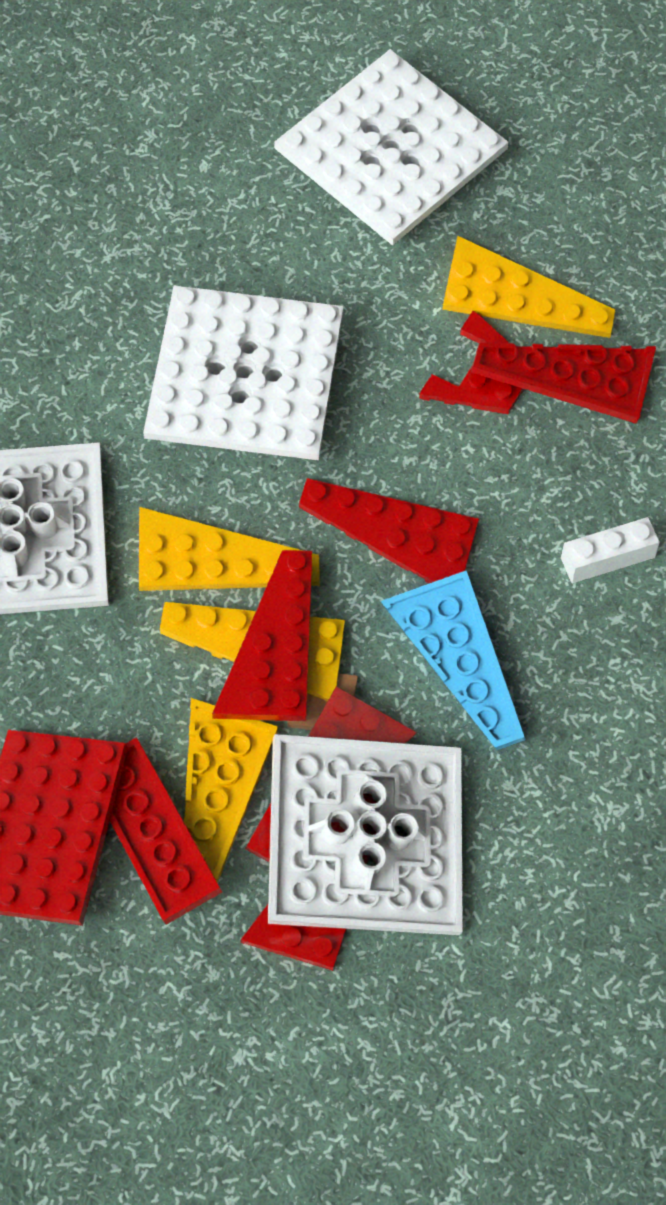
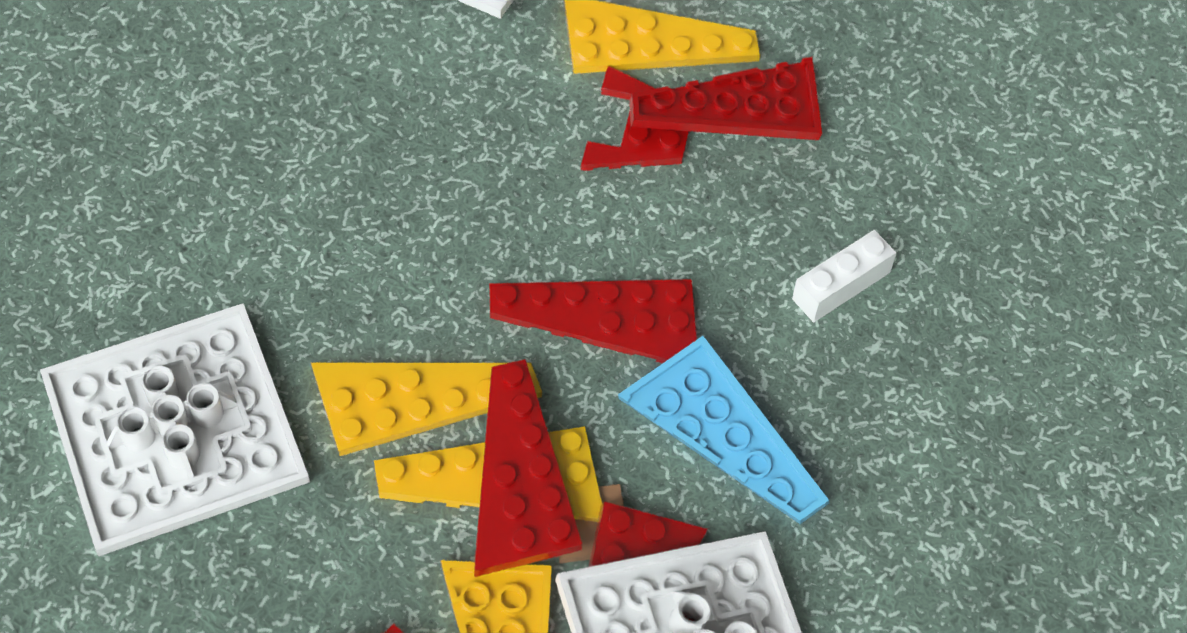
camera: 20 degrees left, 5 degrees down
white plate [143,286,343,460] -> none

